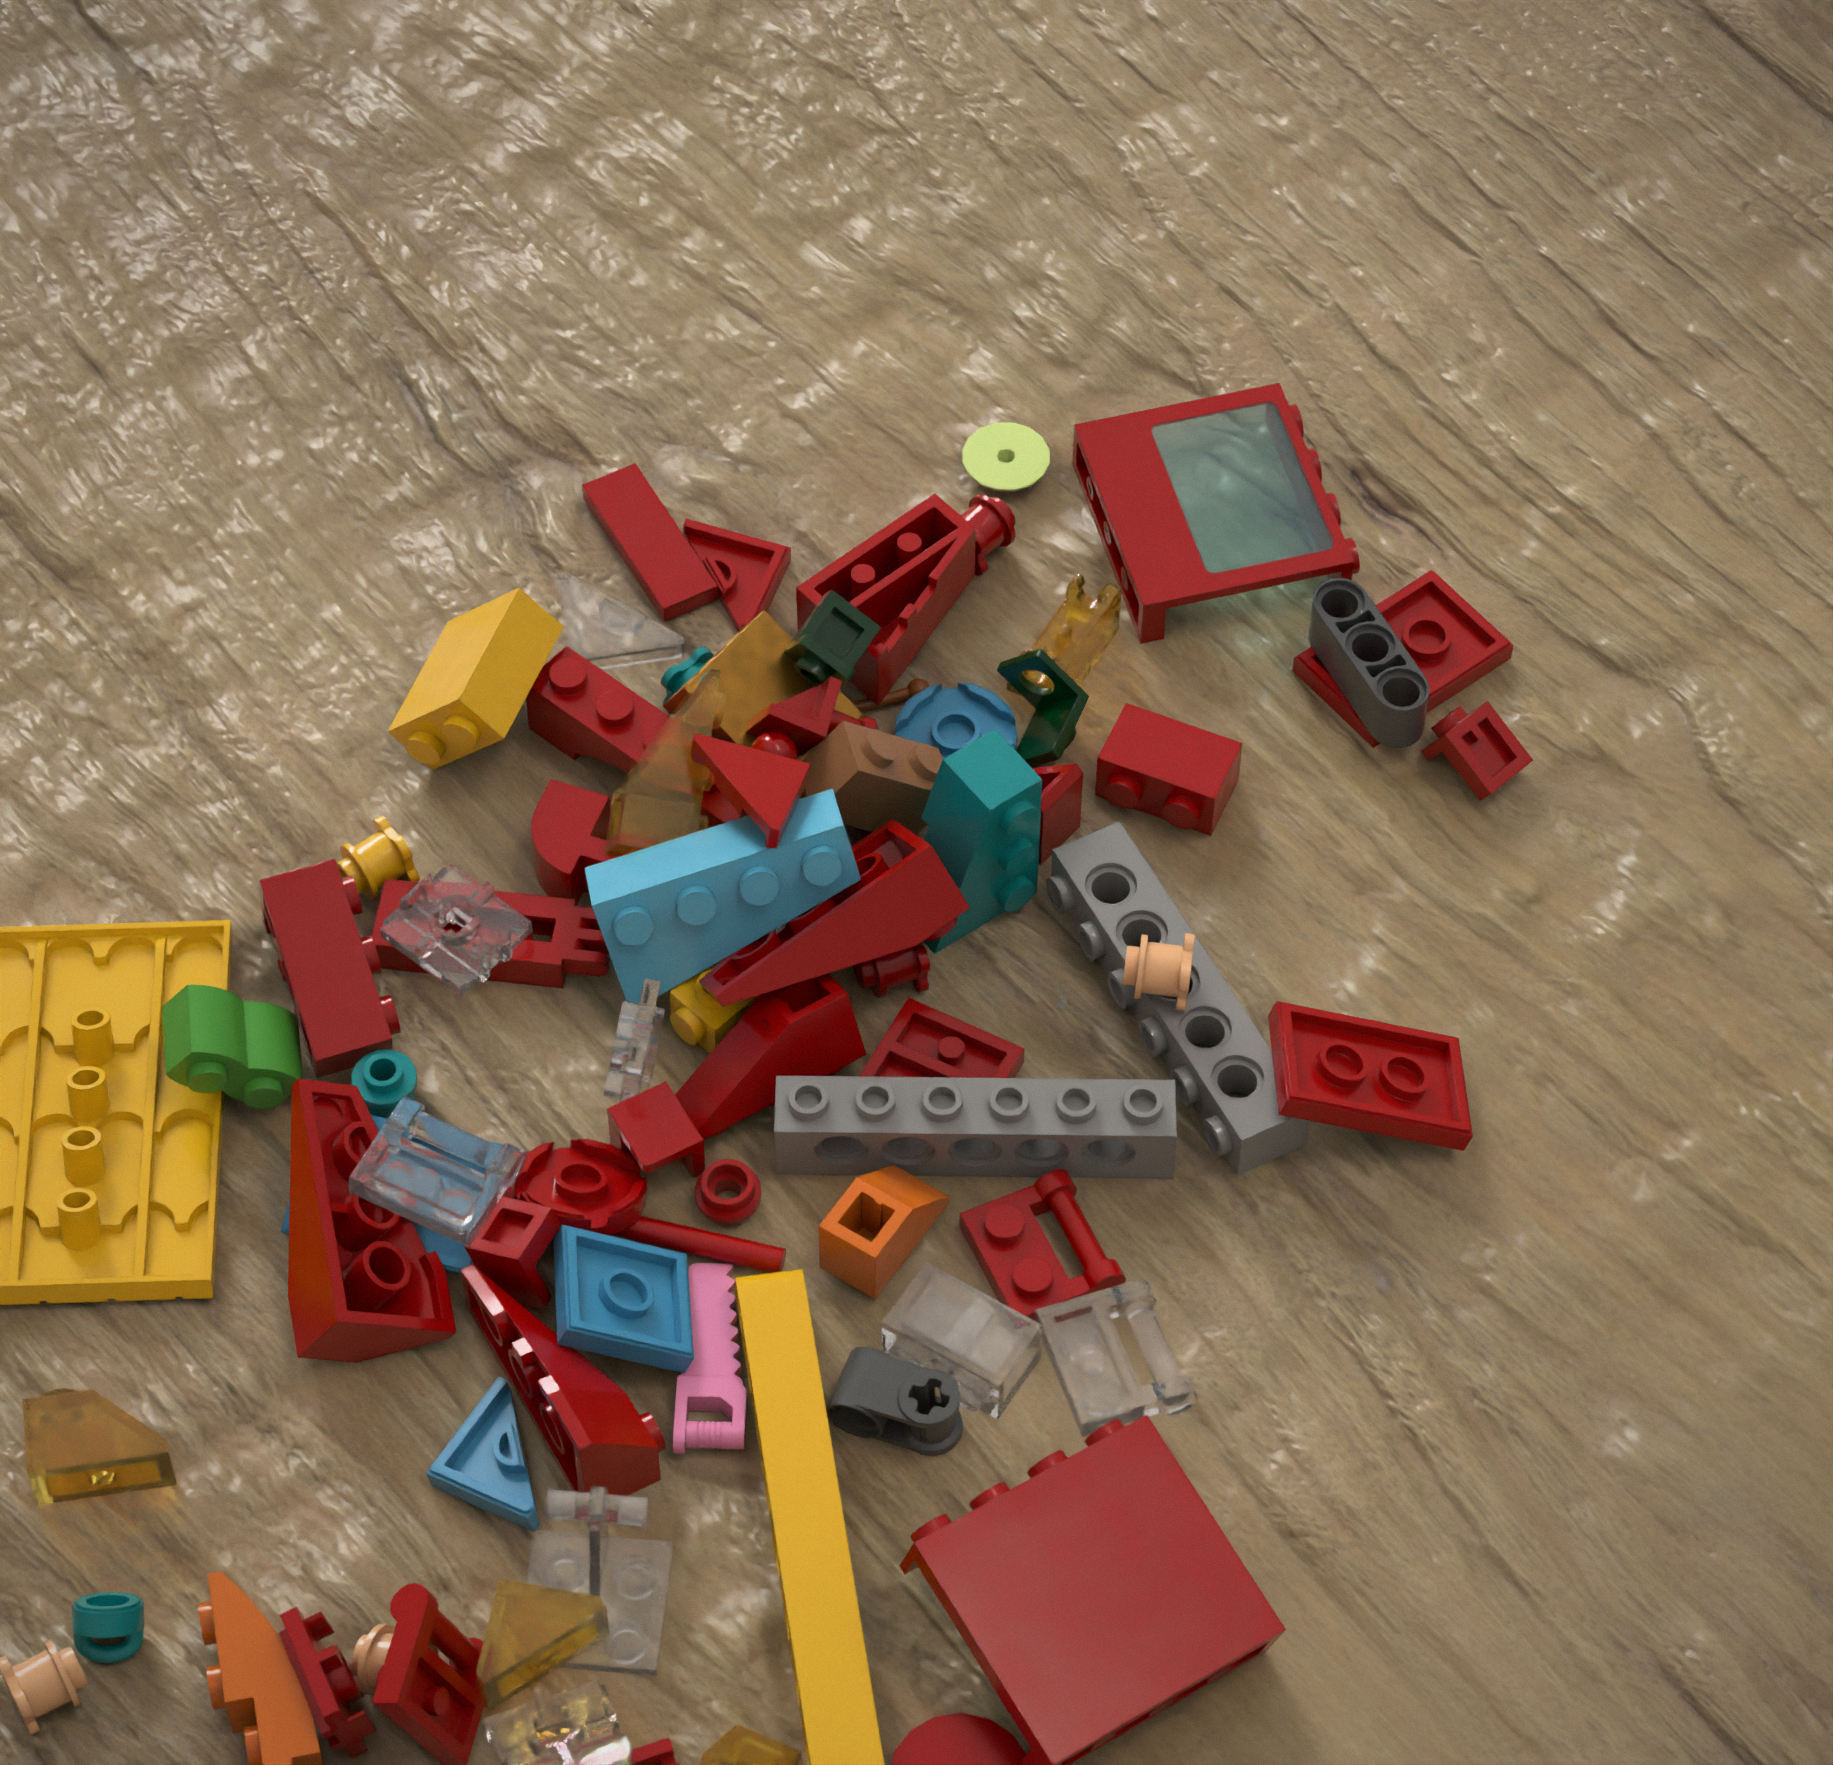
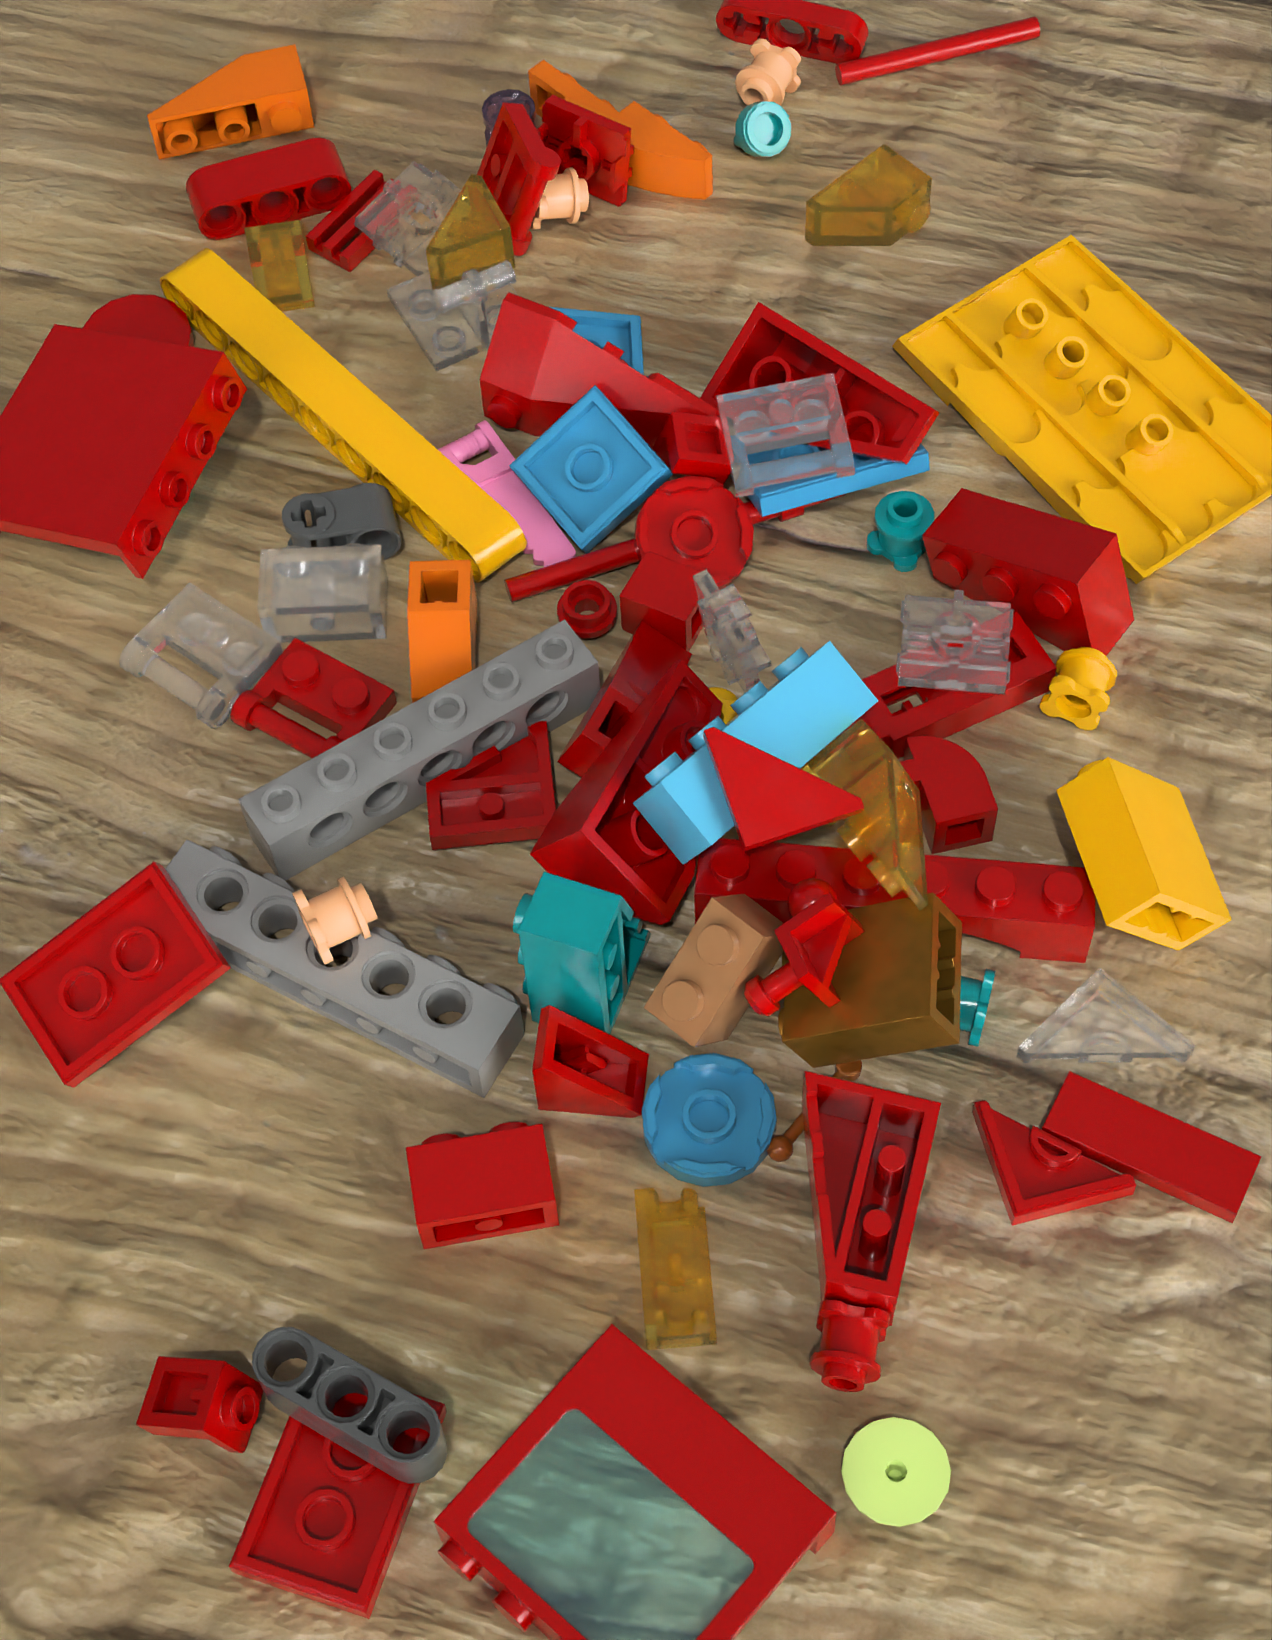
camera: 150 degrees right, 5 degrees up
bright green brick [162,985,303,1109] -> none
dark green bracket [784,590,881,686] -> none
dark green bracket [997,649,1089,768] -> none

